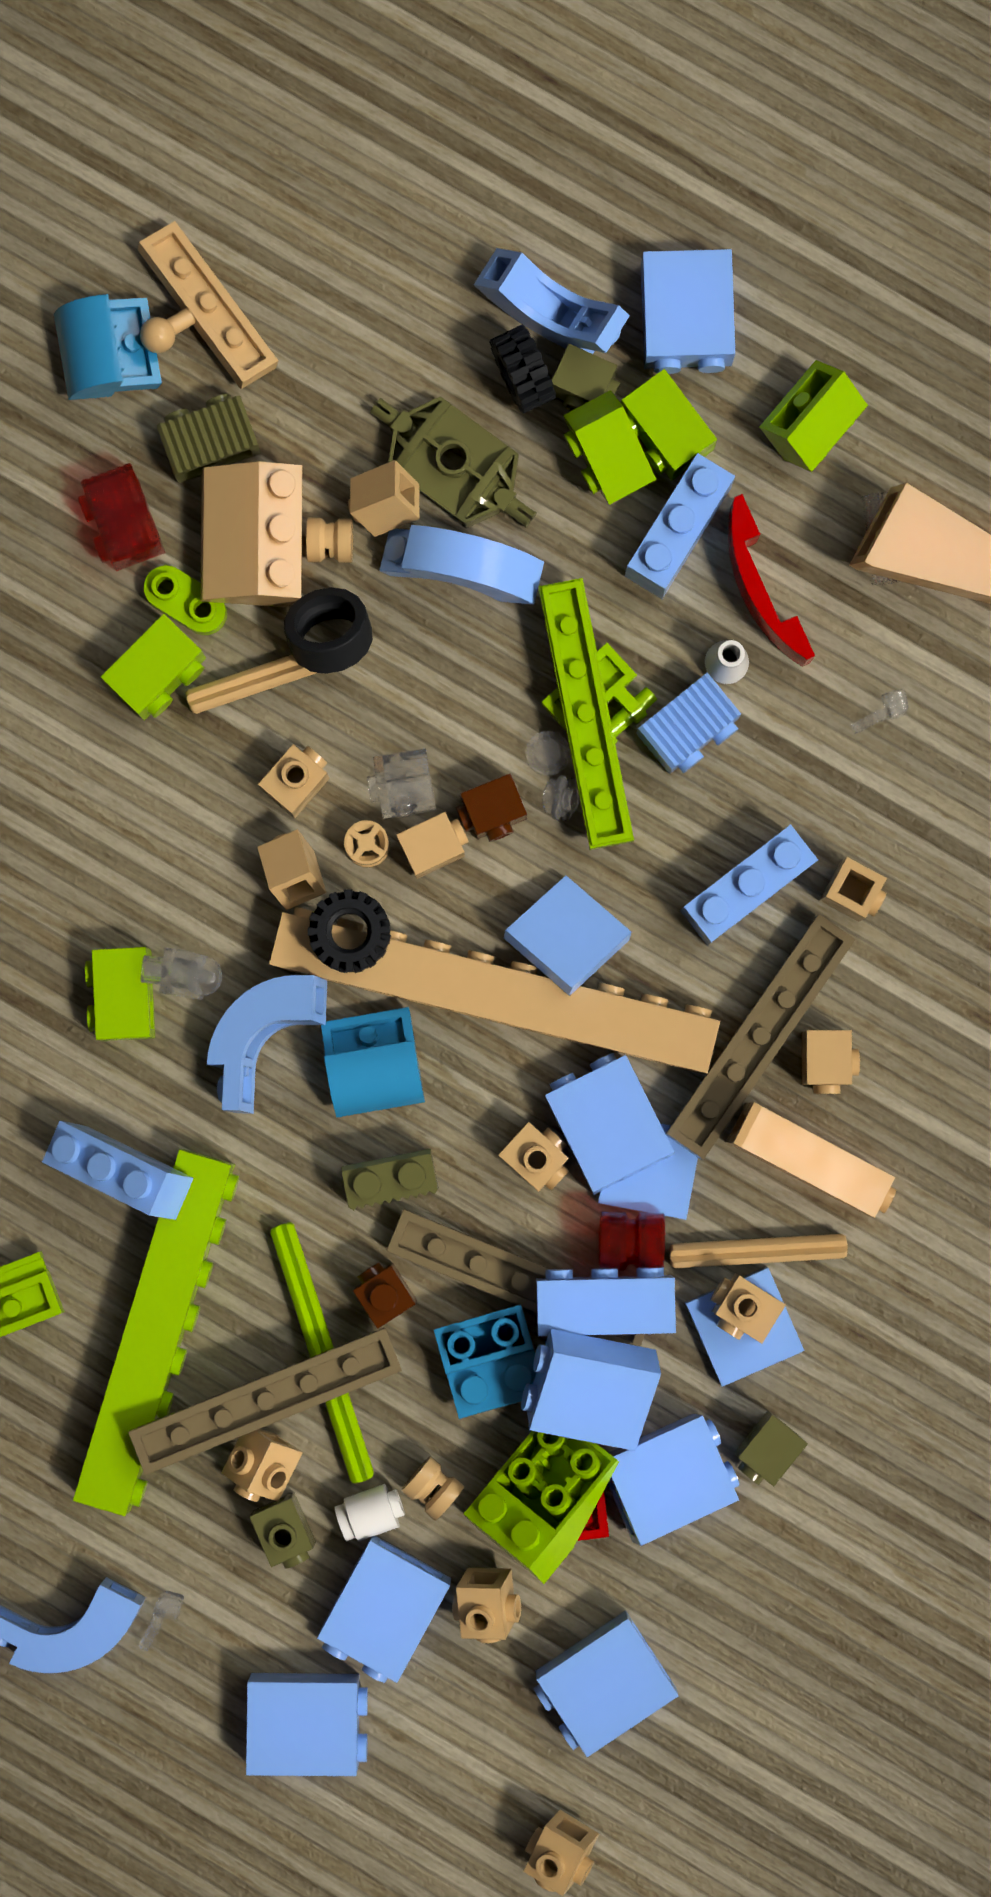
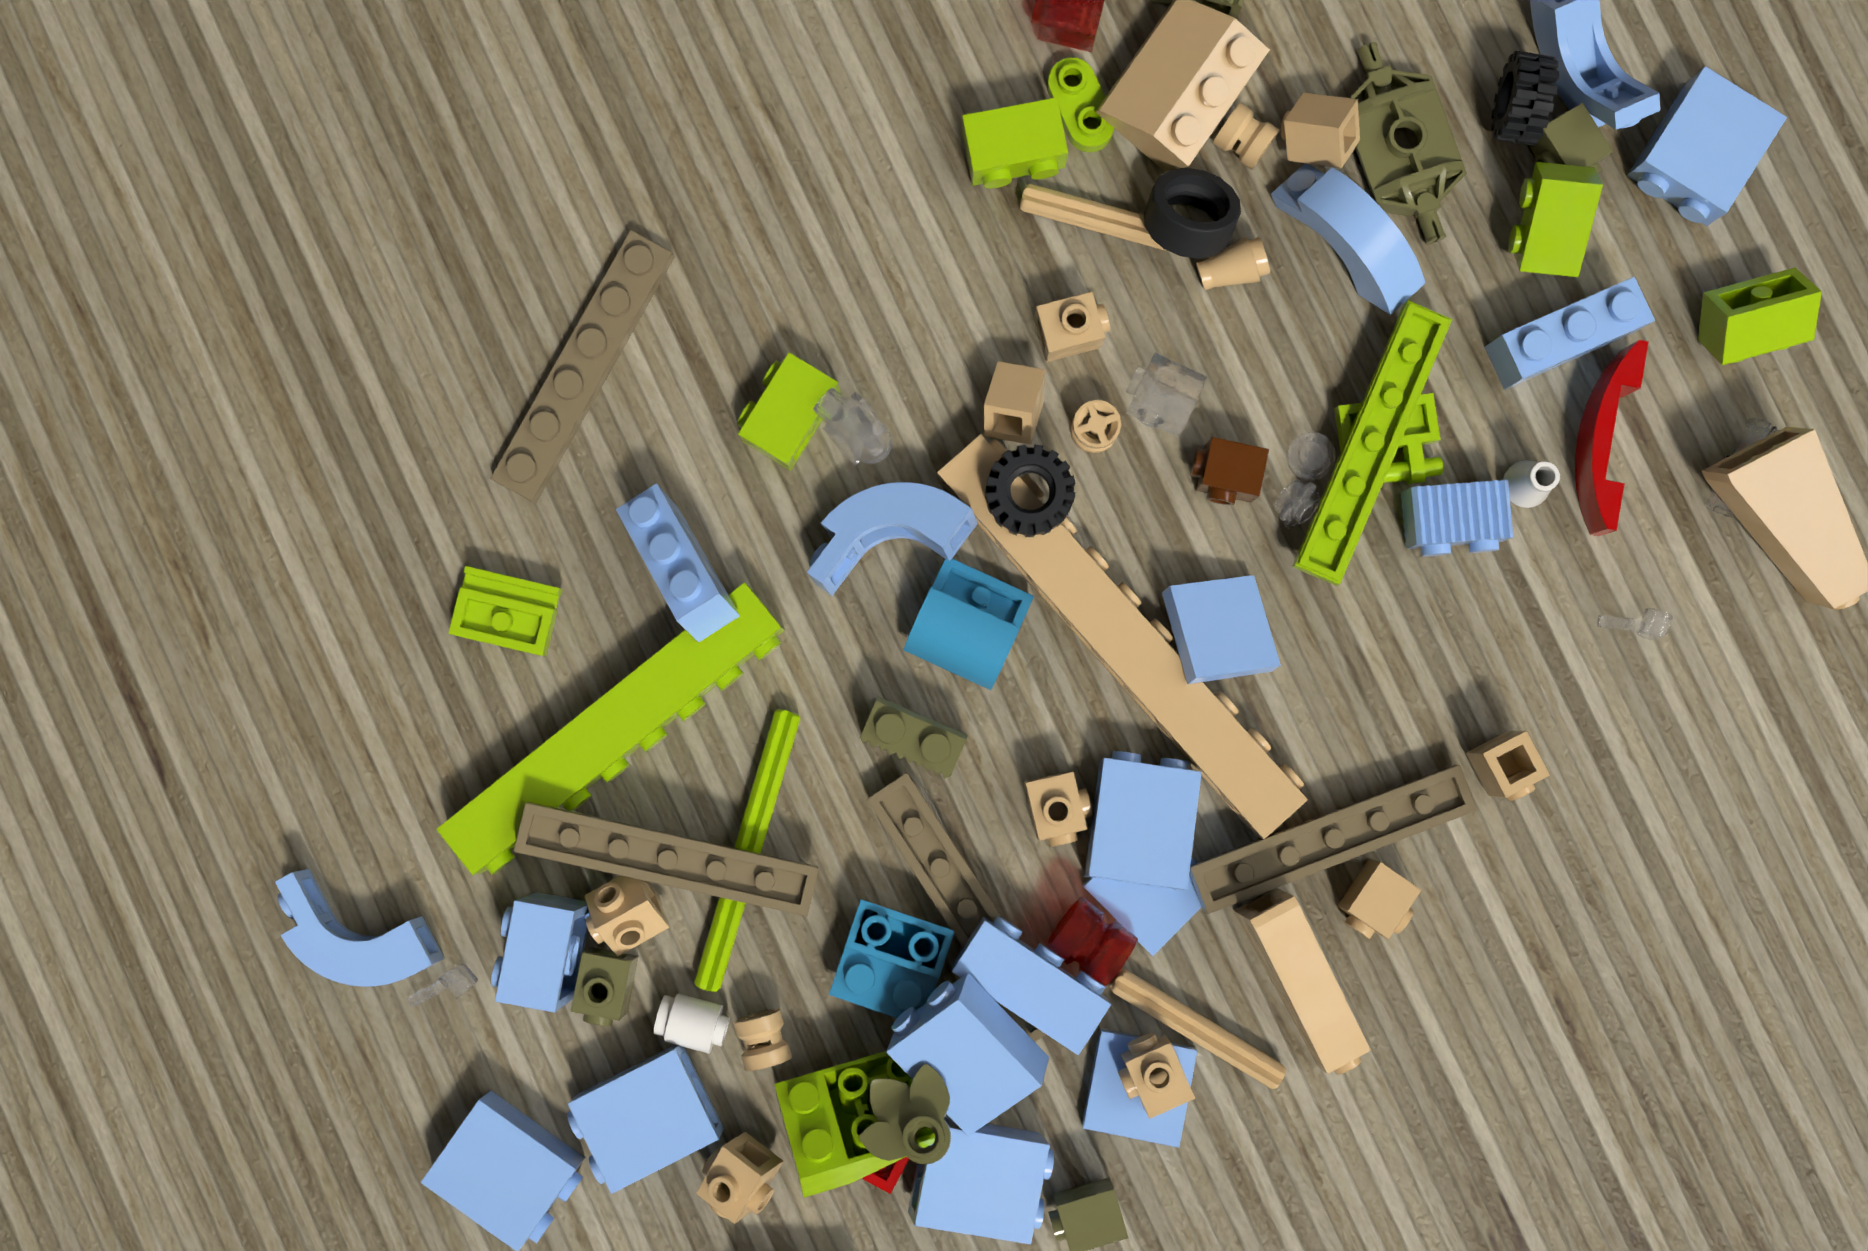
camera: 35 degrees right, 0 degrees up
reddish brown brick [353,1262,417,1329] -> none
tan brick [396,812,469,879] -> none
lime brick [621,369,717,481] -> none
light blue brick [680,825,818,946] -> none
none -> light blue brick [491,892,590,1013]
none -> olive plate [859,1064,951,1164]
none -> tan cone [1196,236,1270,291]

